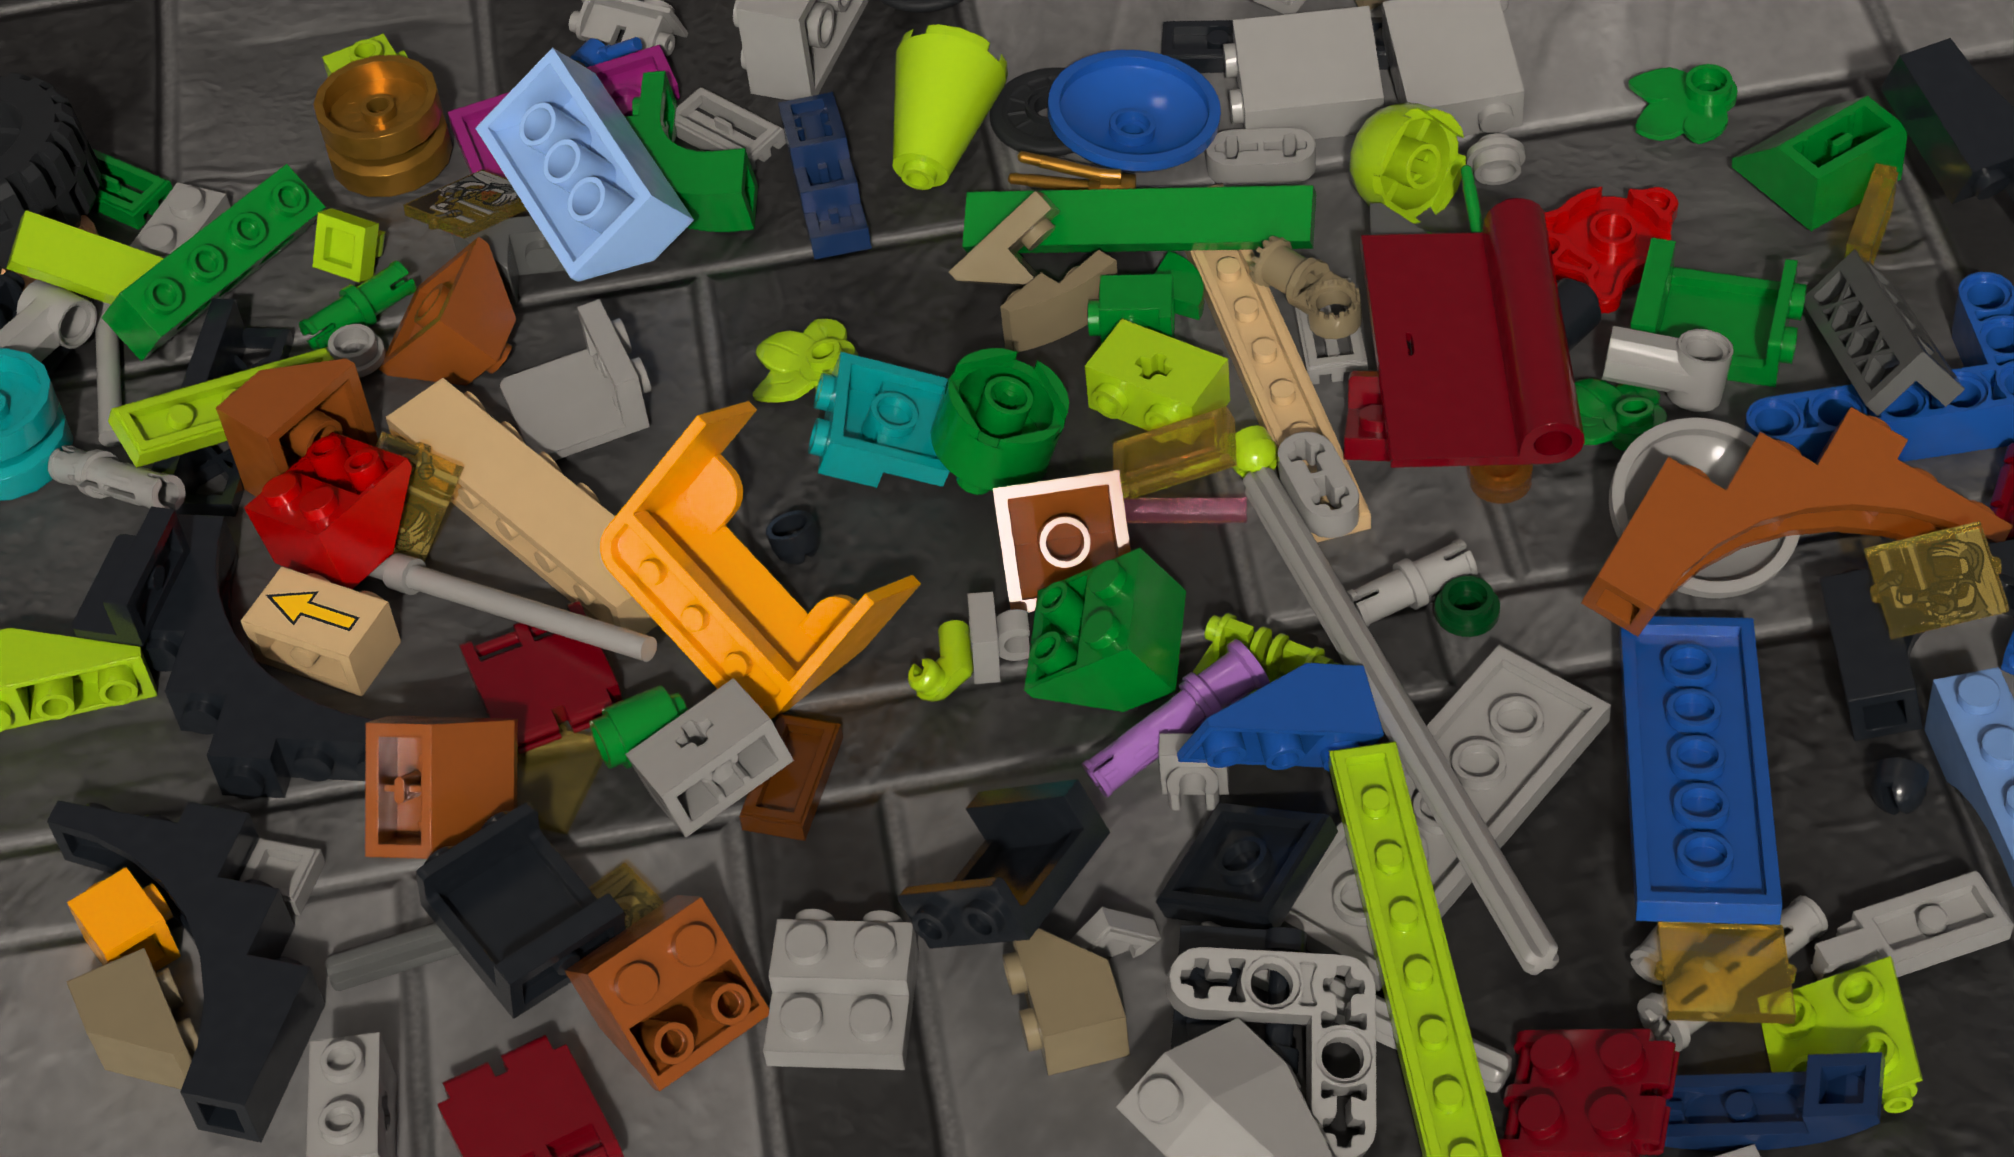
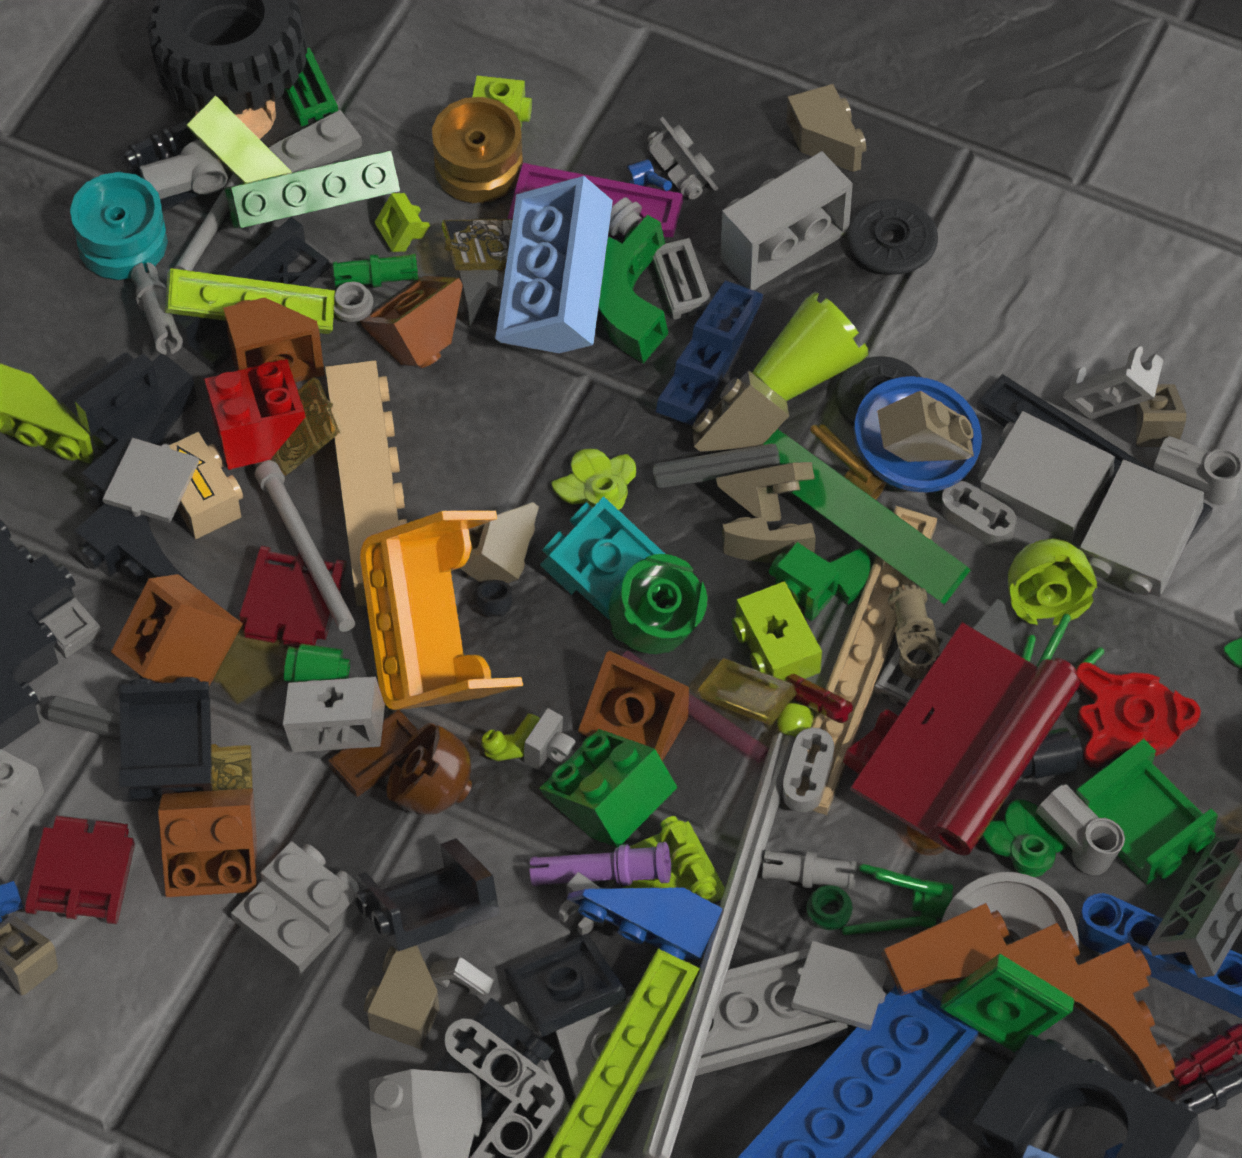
camera: 30 degrees right, 10 degrees up
light grey bracket [500,299,651,461] -> none
light grey plate [1466,133,1526,185] -> none
clear yellow piece [1864,521,2009,639] -> none
none -> light grey piece [103,438,199,523]
none -> reddish brown cylinder [387,723,472,815]
none -> dark tan slope [460,502,539,583]
none -> light grey plate [608,197,642,236]
none -> dark grey axle [653,443,780,488]
none -> dark tan slope [692,370,789,452]
none -> dark red axle [781,674,853,723]
none -> light grey piece [791,941,889,1030]
none -> green plant [842,864,953,935]
none -> dark tan slope [877,391,974,462]
none -> green tile [940,953,1074,1052]

